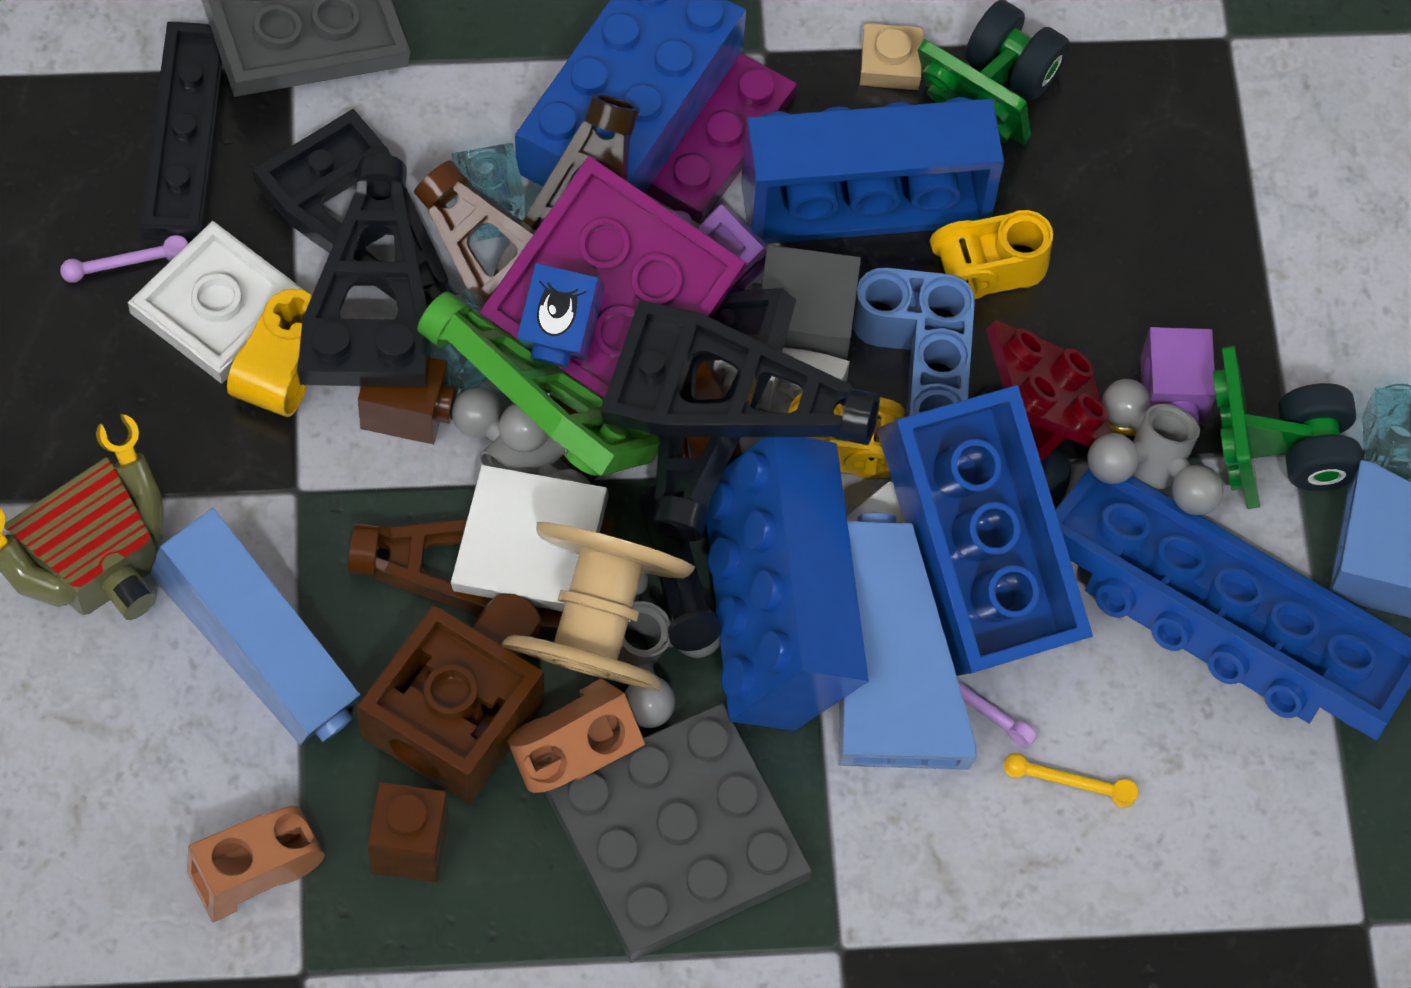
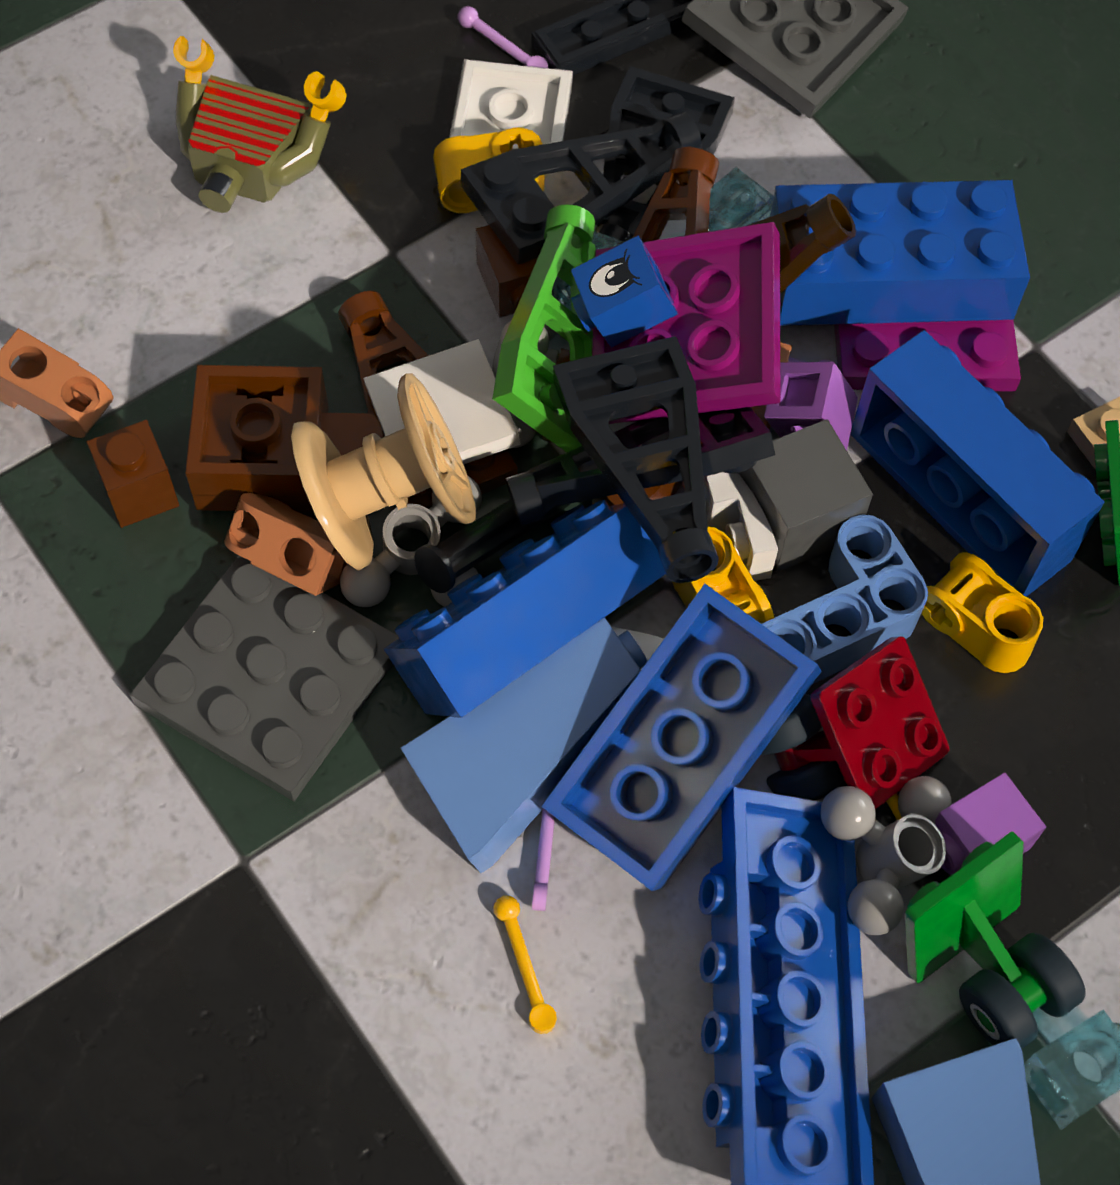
camera: 60 degrees right, 0 degrees up
medium blue slope [150,508,360,746] -> none

